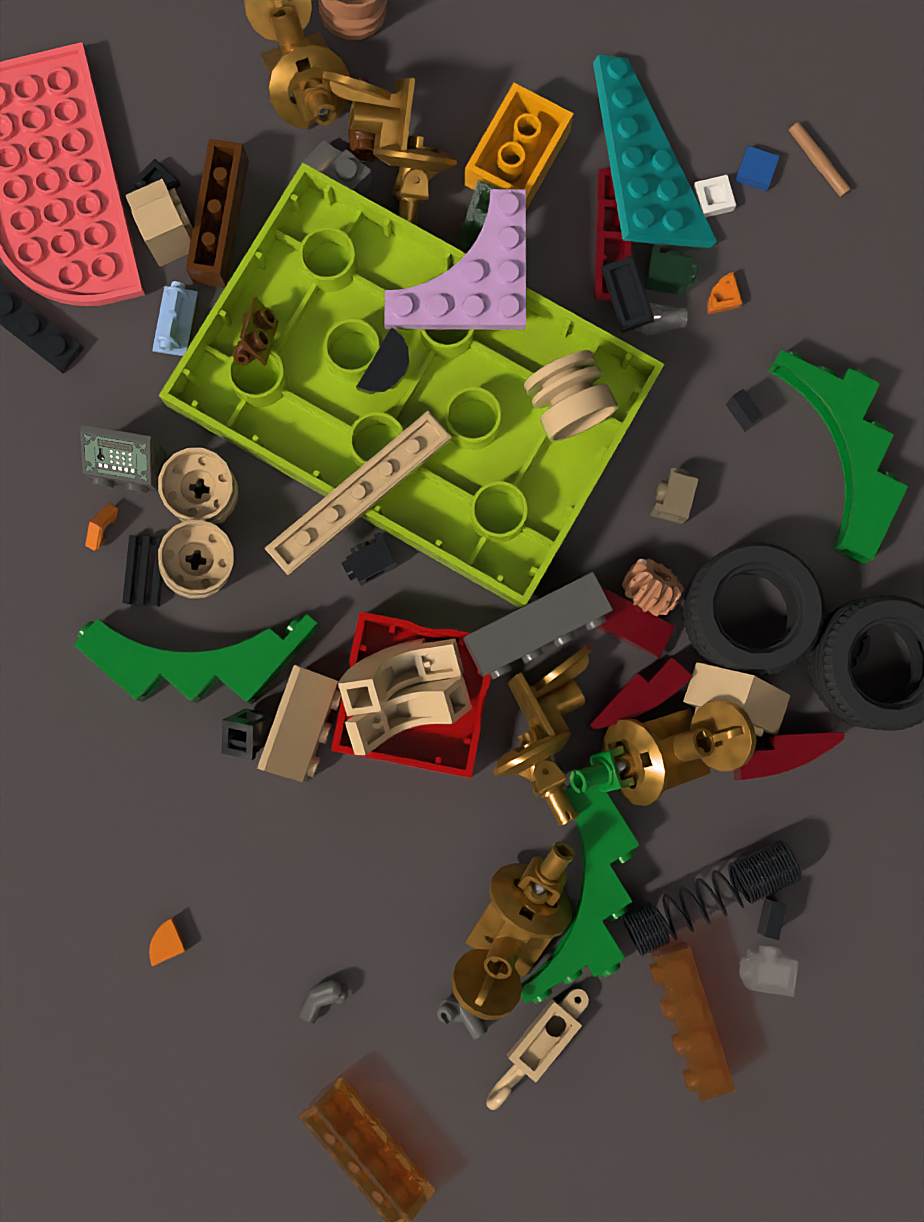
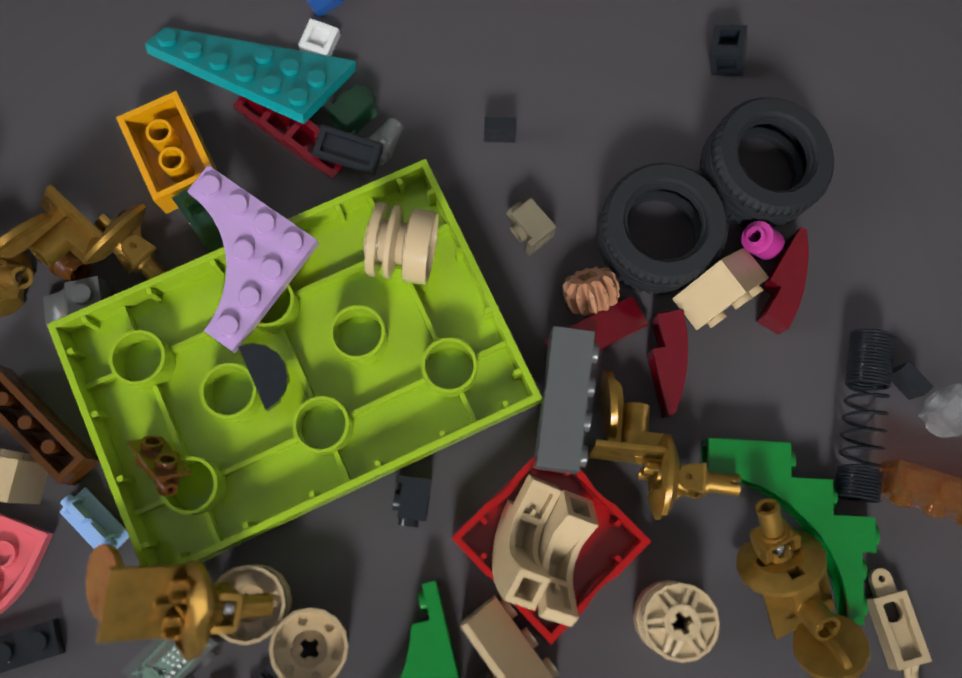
camera: 55 degrees left, 5 degrees down
tan tile [265,411,452,577] -> none
pearl gold piece [570,700,756,806] -> none
orange tile [707,272,743,315] -> none
green arch [767,350,908,565] -> none
none -> pearl gold piece [86,544,274,661]
none -> tan wheel [633,580,720,663]
none -> dark pink brick [741,221,785,260]

